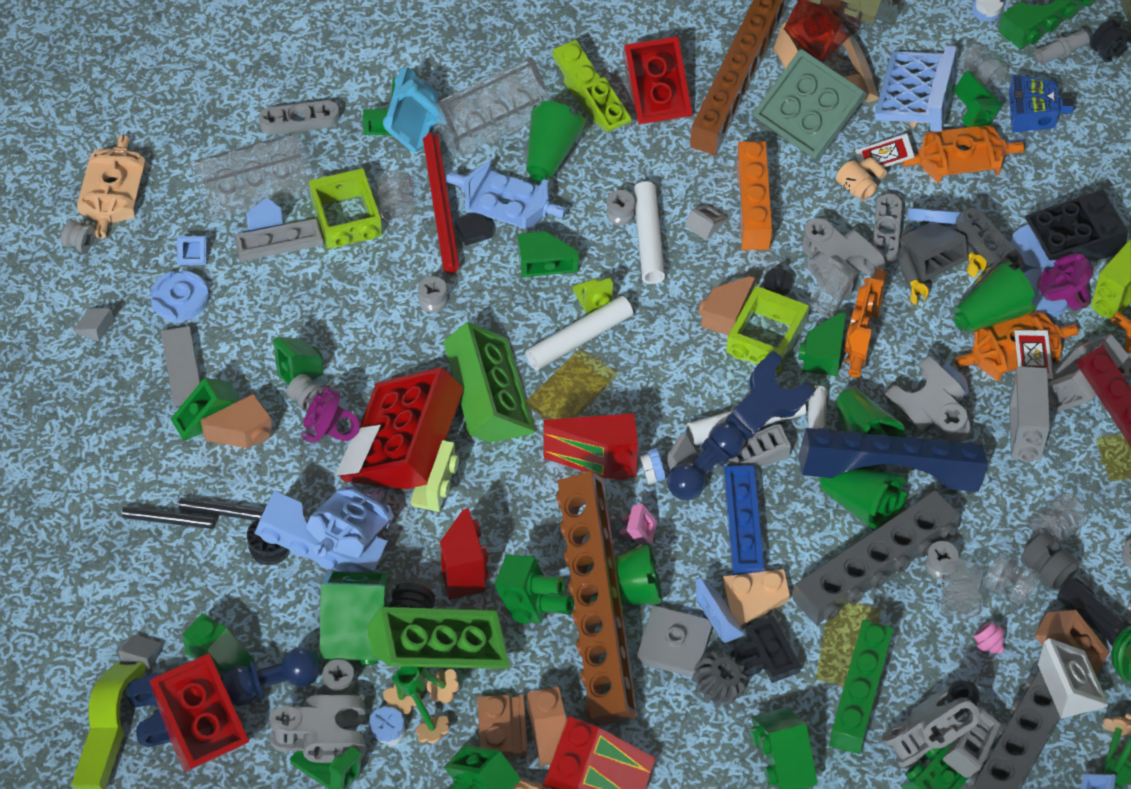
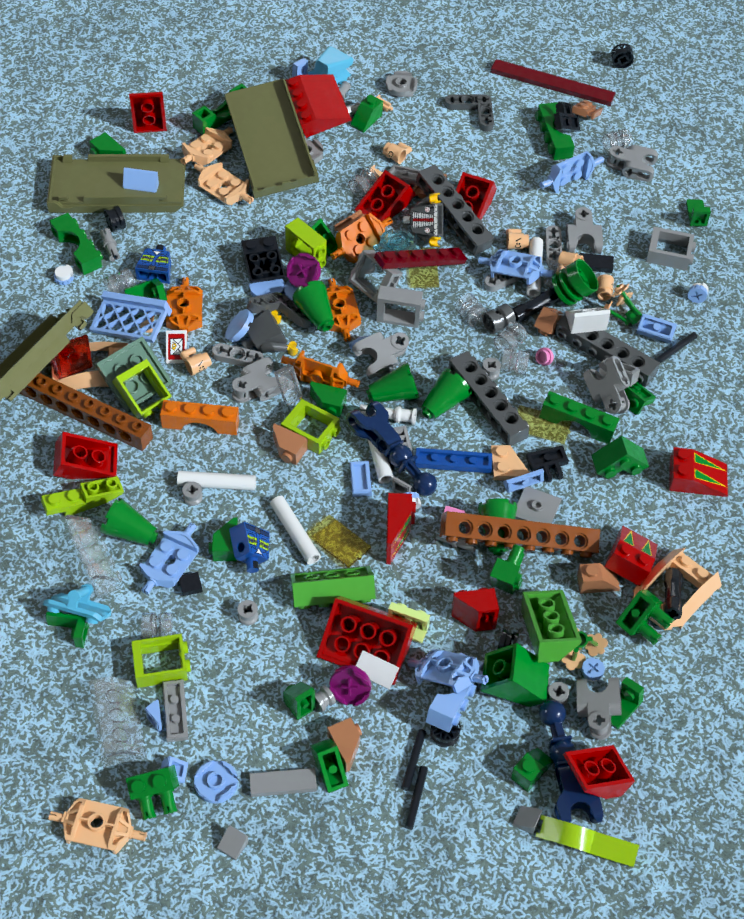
camera: 85 degrees left, 0 degrees up
light grey wheel [61,219,95,253] -> none
light grey beam [259,100,339,134] -> none
red axle [423,133,460,274] -> none
nougat plate [477,694,527,757] -> none
lime bracket [572,278,613,313] -> none
light grey slope [685,204,728,240] -> none
dark grey gear [691,651,748,707] -> none
black tile [763,264,793,296] -> none
dark blue arch [798,428,988,492] -> none
black plate [948,680,980,712] -> none
sticker [1014,330,1053,379] -> none
none -> lime window [112,359,172,419]
none -> green brick [126,765,179,820]
none -> blue torso [229,522,270,573]
none -> light blue tile [350,461,372,497]

